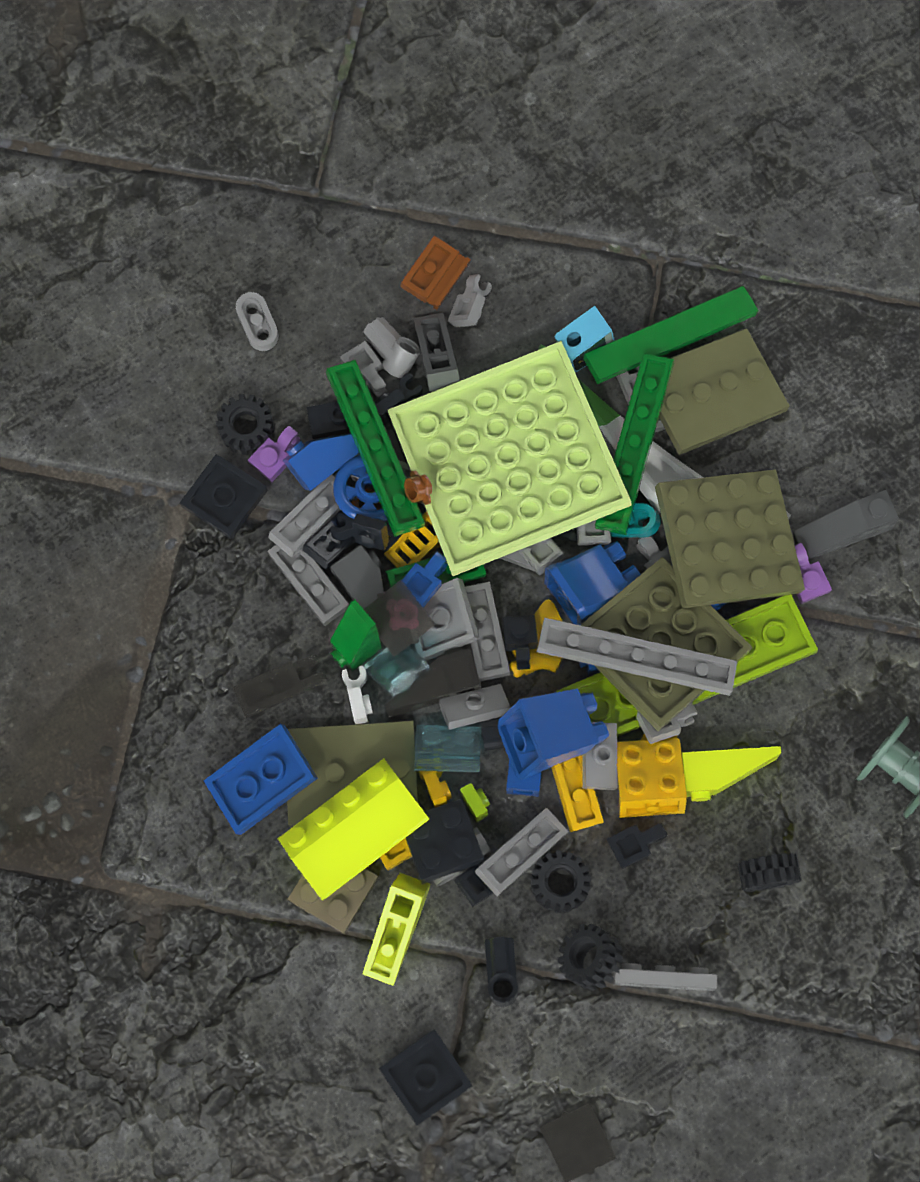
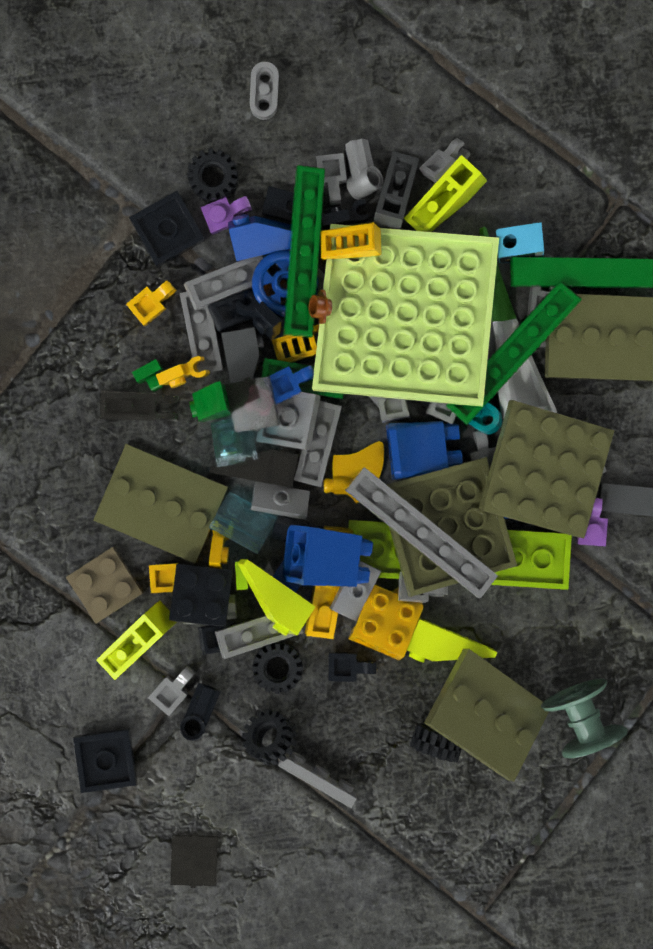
camera: 25 degrees right, 15 degrees up
blue plate [204,724,318,835] -> none
neon yellow slope [278,758,429,900] -> none
white plate [342,665,373,725] -> none
dark orange plate [400,236,471,310] -> none
black plate [503,615,538,670] -> none
none -> yellow plate [126,280,177,327]
none -> green tile [132,359,164,392]
none -> light grey plate [148,665,196,716]
none -> yellow plate [156,356,210,388]
none -> neon yellow slope [238,559,315,636]
none -> yellow slope [320,222,382,260]
none -> neon yellow slope [404,155,487,232]
none -> olive plate [424,649,549,782]

